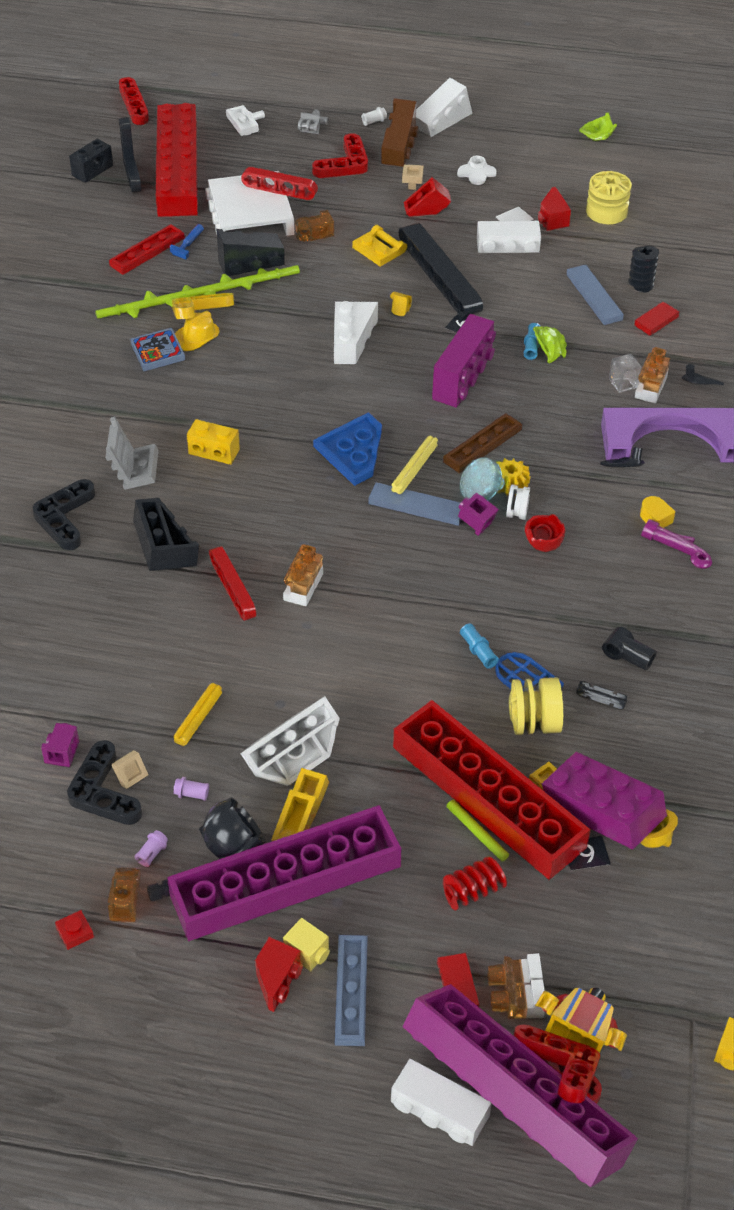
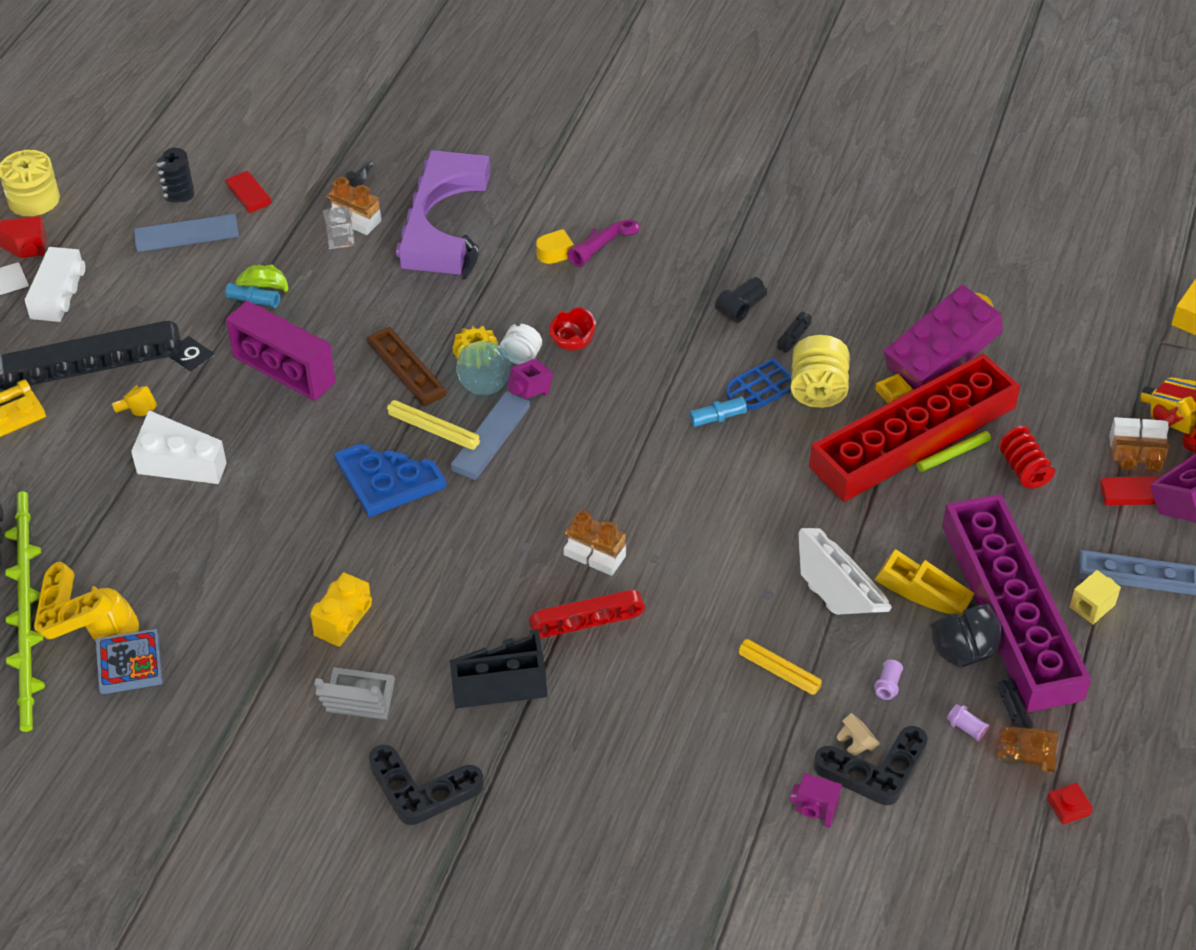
camera: 80 degrees left, 0 degrees up
red slope [255,937,303,1012] -> none

